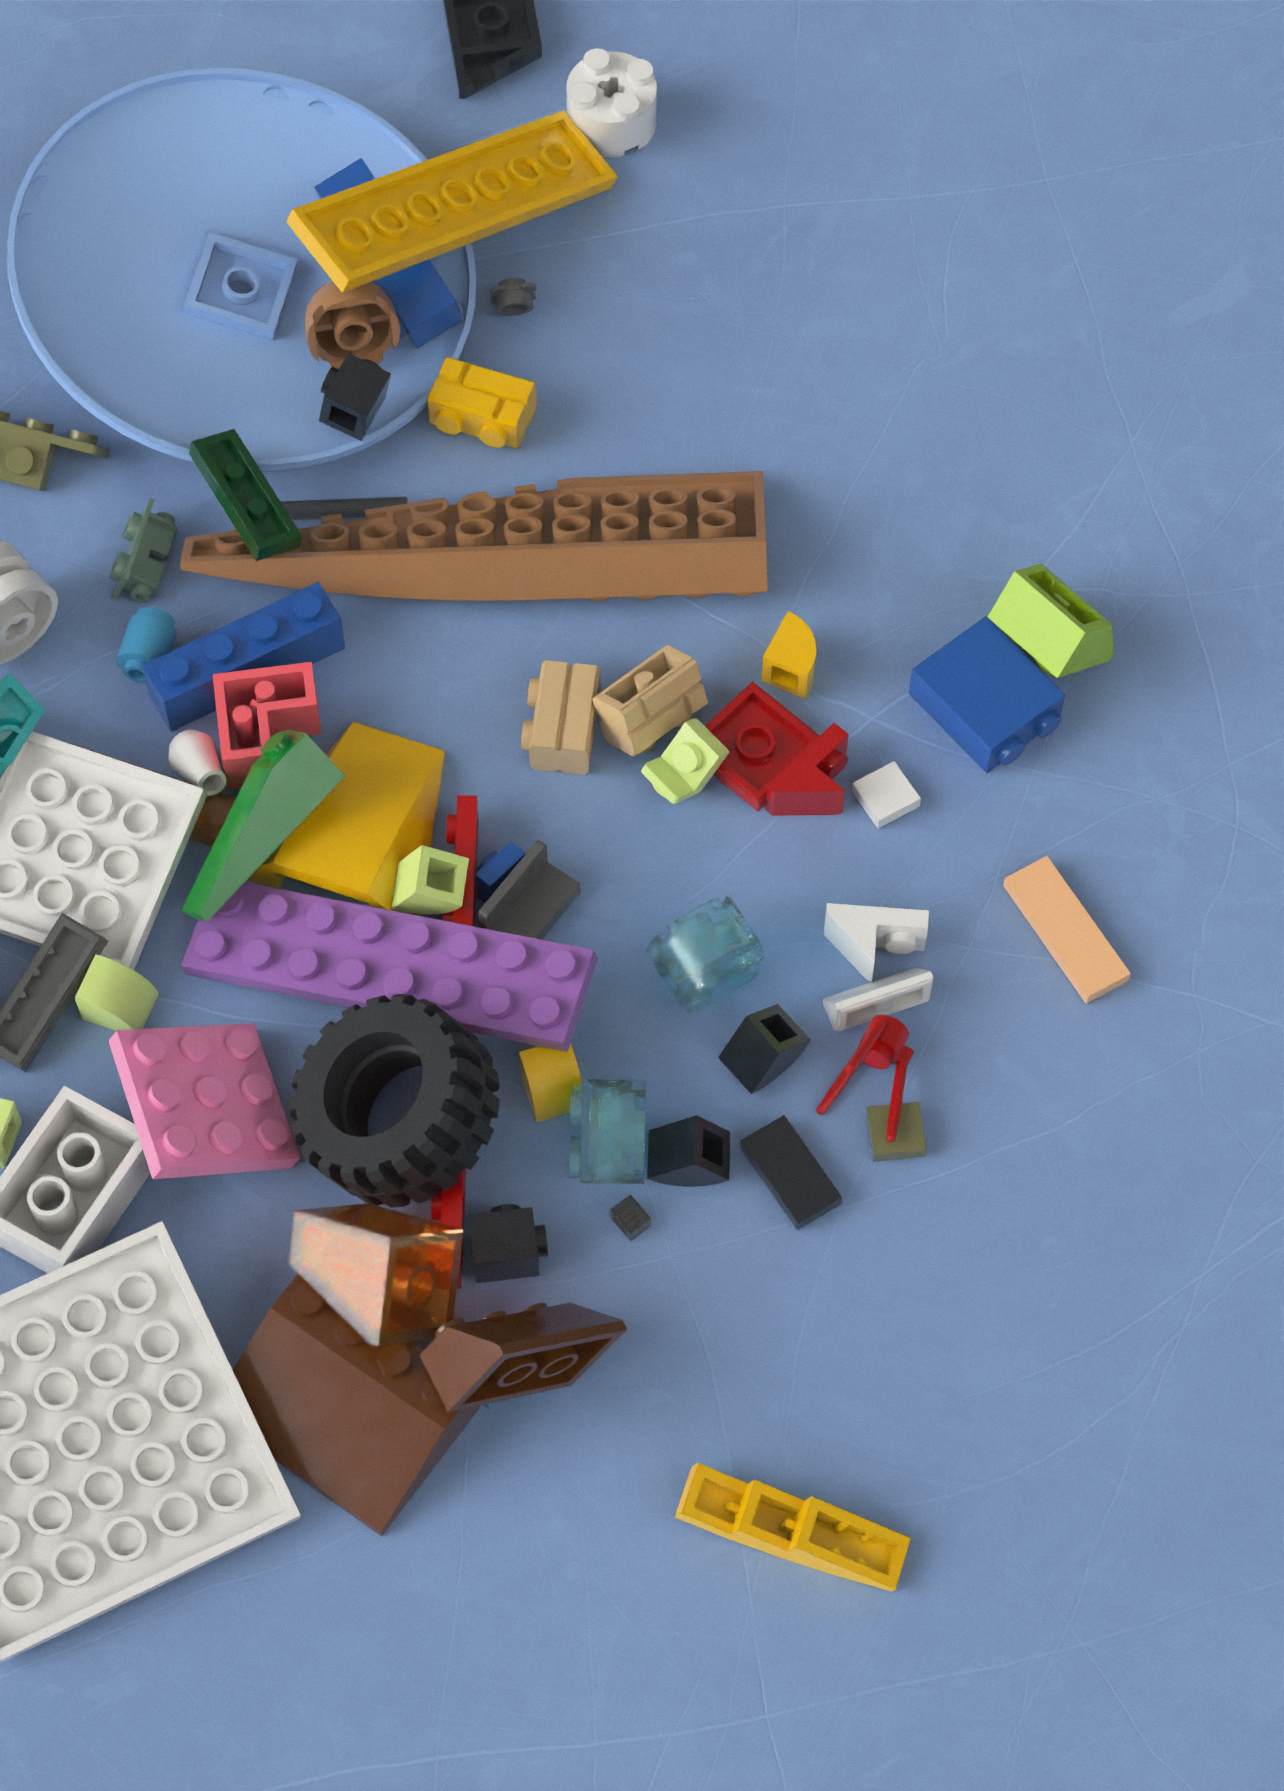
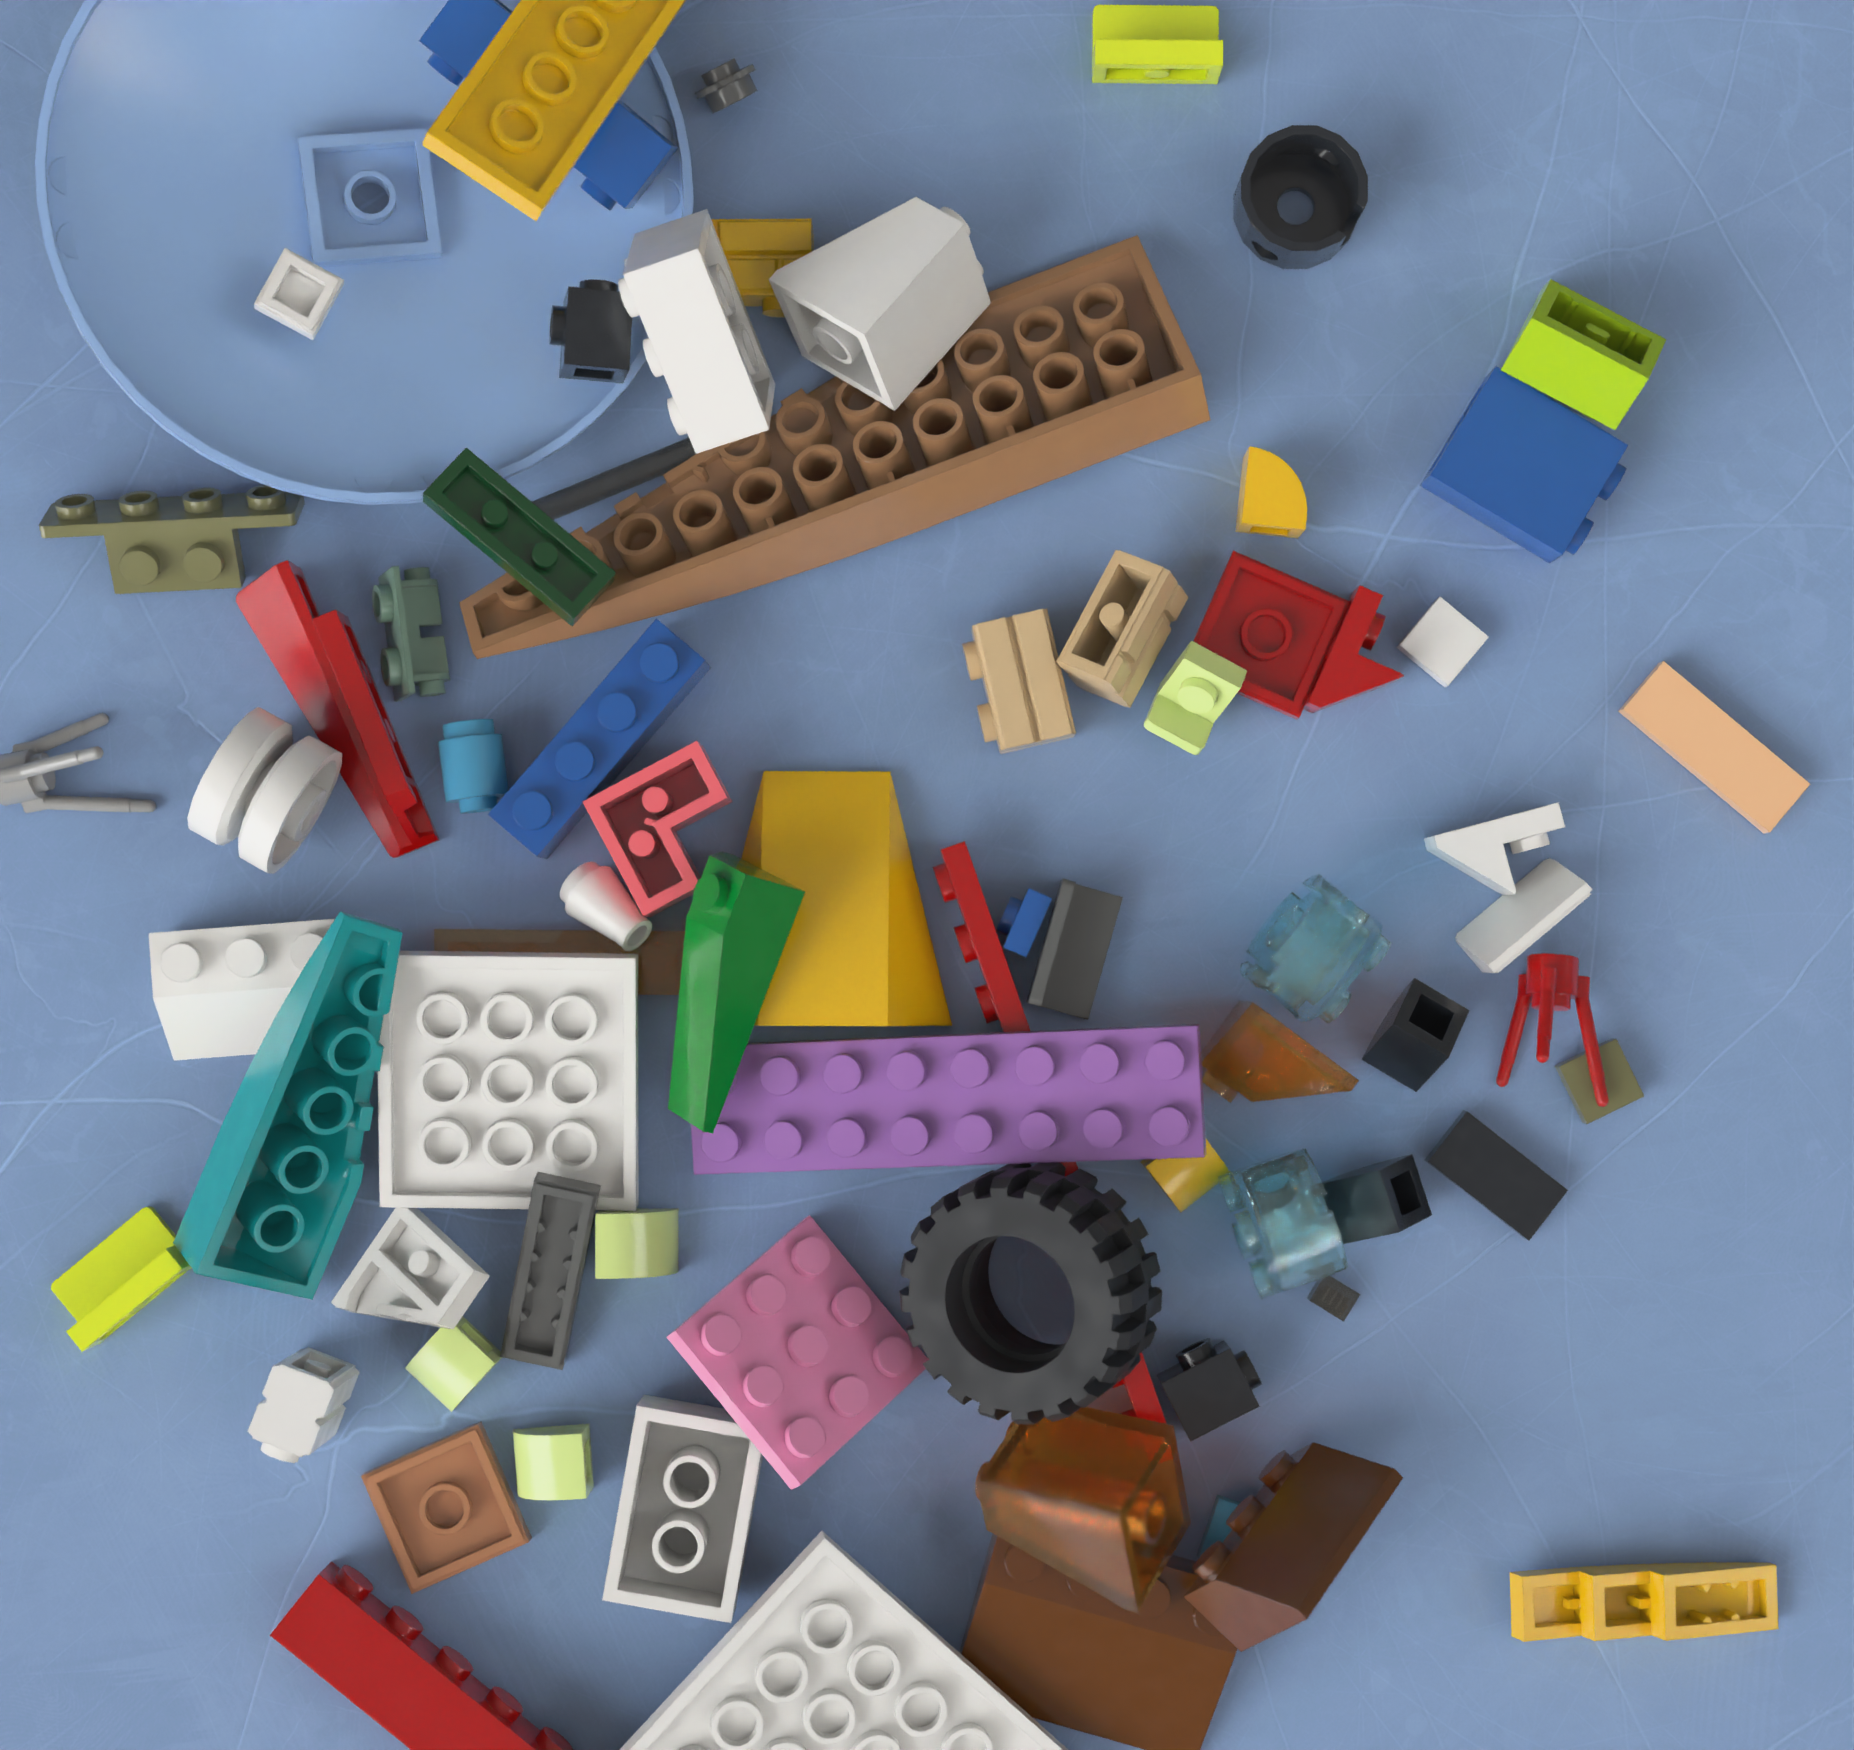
camera: 15 degrees left, 25 degrees up
medium nougat cylinder [304,280,401,369] -> none
yellowish green brick [391,845,469,915] -> none
none -> red wedge [236,560,439,858]
none -> white tile [254,248,344,340]
none -> white brick [618,209,775,454]
none -> white slope [769,197,991,411]
none -> neon yellow panel [1092,5,1223,84]
none -> clear orange slope [1201,1001,1359,1103]
none -> black piece [1233,125,1368,269]

